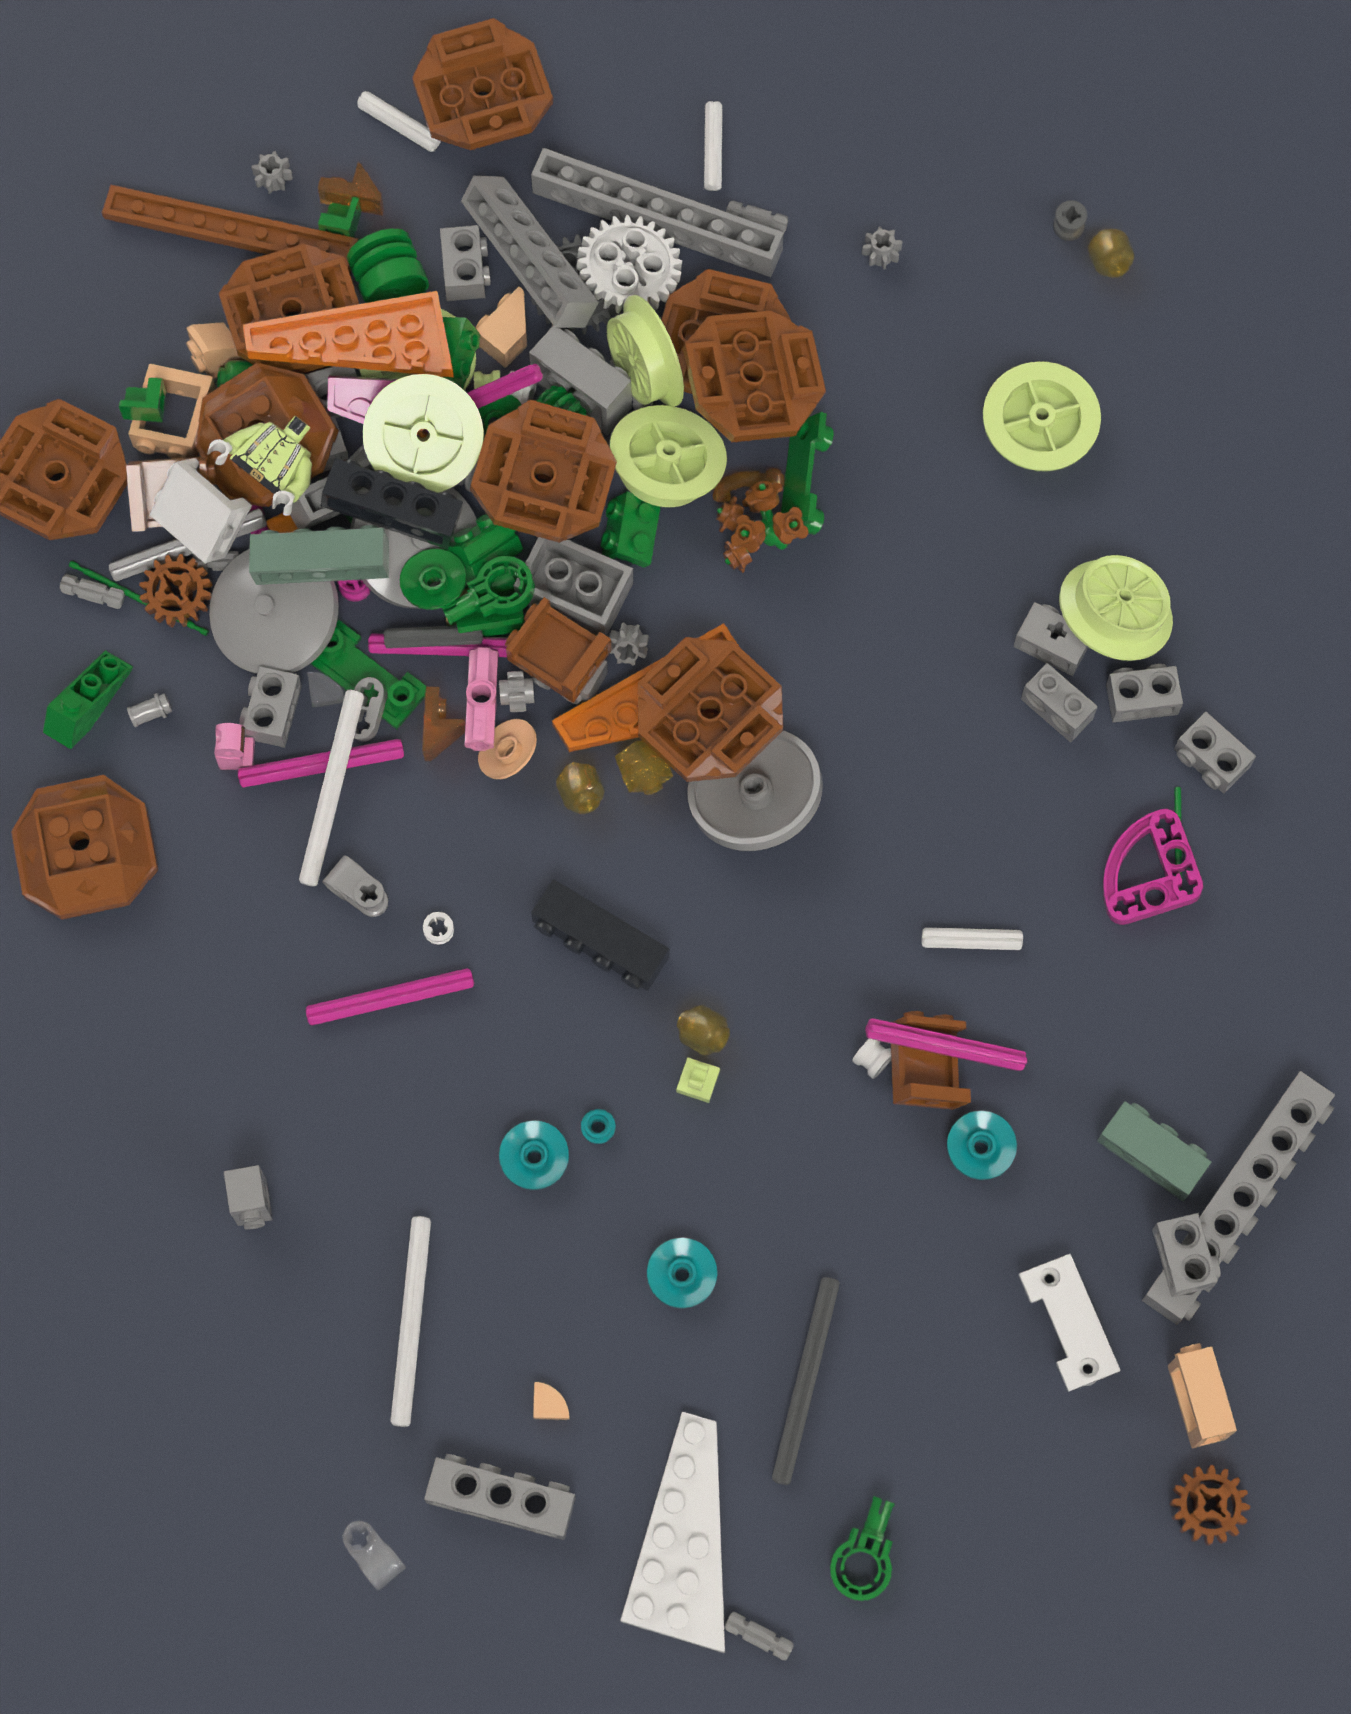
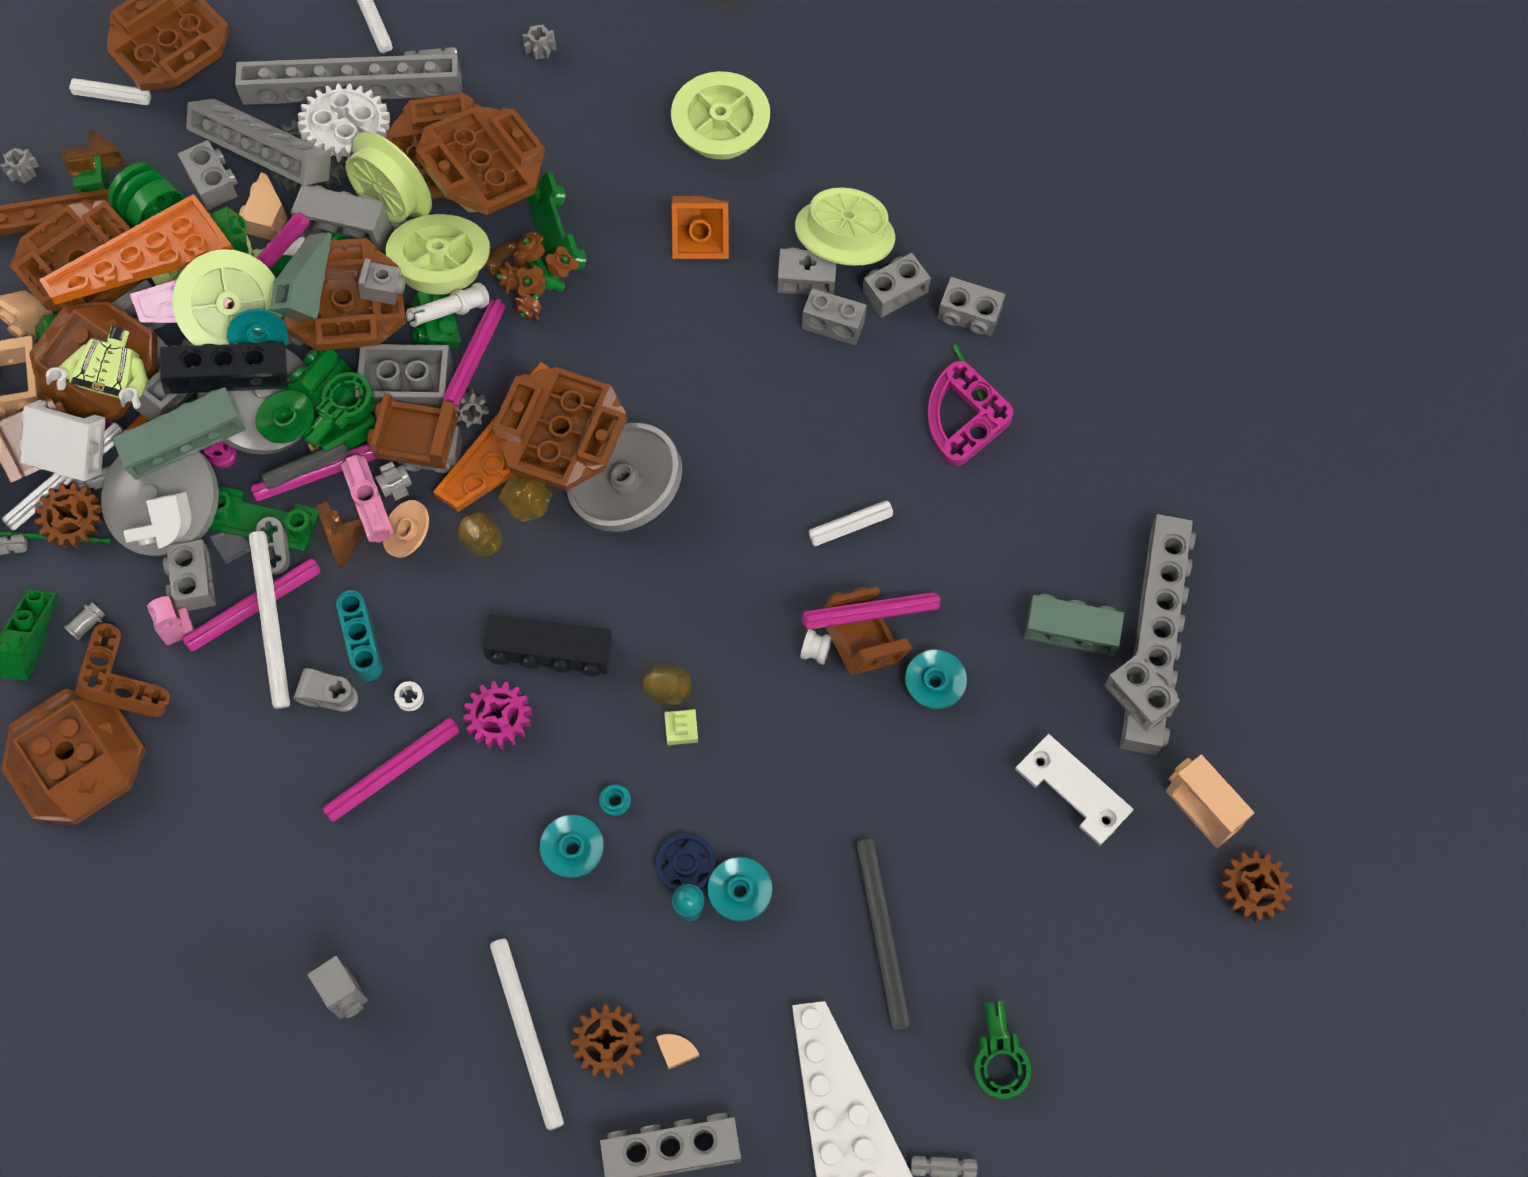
camera: 25 degrees left, 5 degrees down
none -> dark orange beam [76,623,170,717]
none -> white brick [123,491,192,549]
none -> teal dish [227,309,288,347]
none -> sand green slope [269,232,332,321]
none -> teal beam [336,590,383,682]
none -> light grey brick [358,258,406,305]
none -> white pin [406,283,489,327]
none -> dark pink axle [442,298,506,407]
none -> dark pink gear [463,681,532,750]
none -> dark orange gear [571,1004,643,1080]
none -> dark blue wheel [656,834,716,891]
none -> orange slope [672,196,729,259]
none -> teal piece [672,884,704,922]

